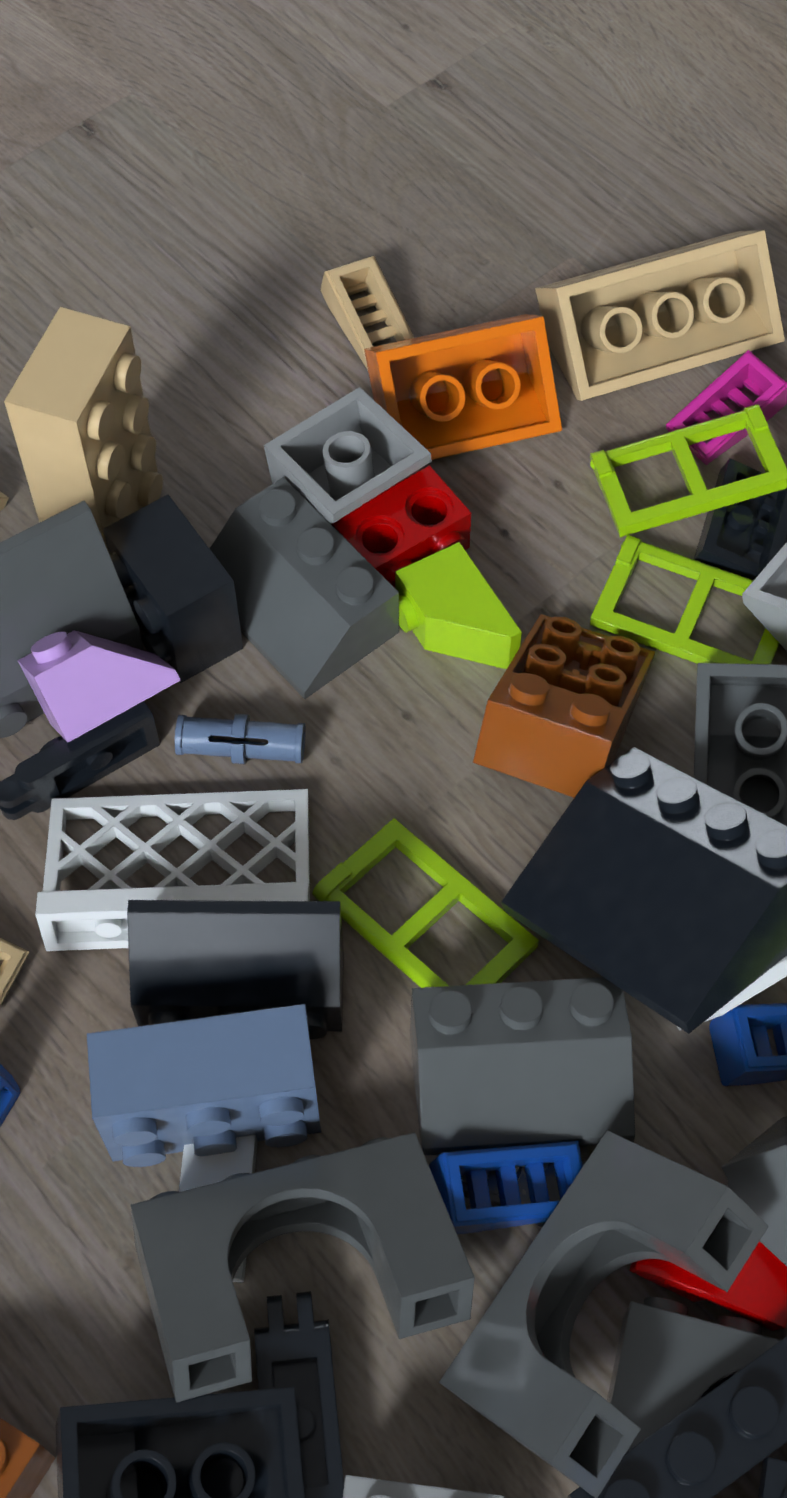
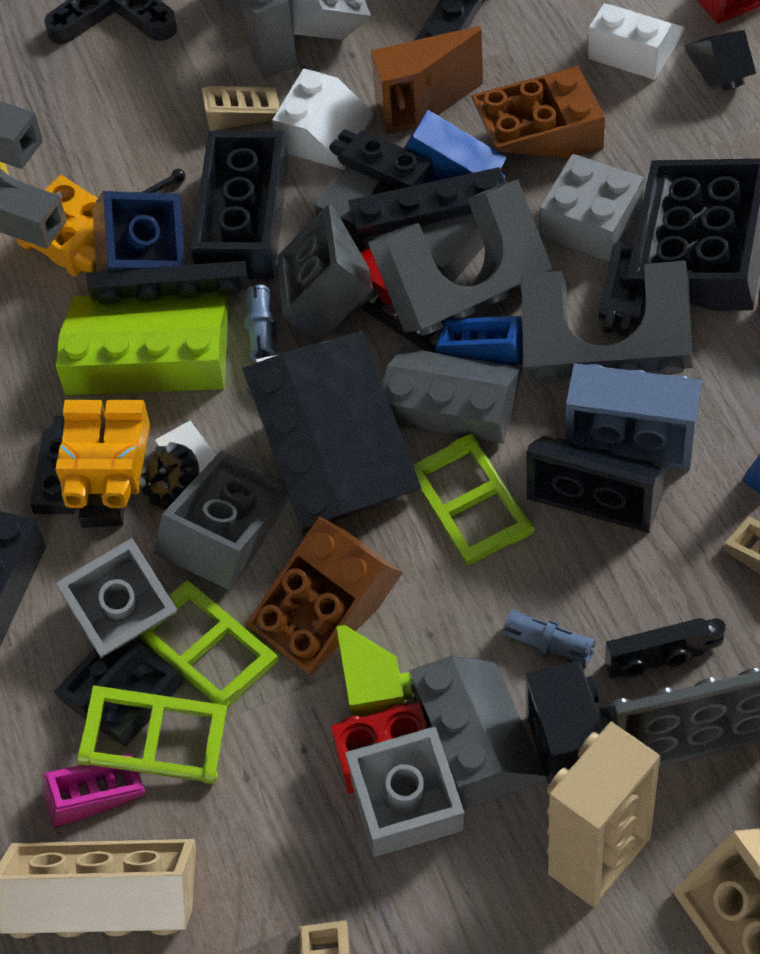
camera: 155 degrees left, 5 degrees down
lavender slope [17,630,181,743] -> none
white fence [35,789,310,951] -> none
orange slope [364,314,562,460] -> none

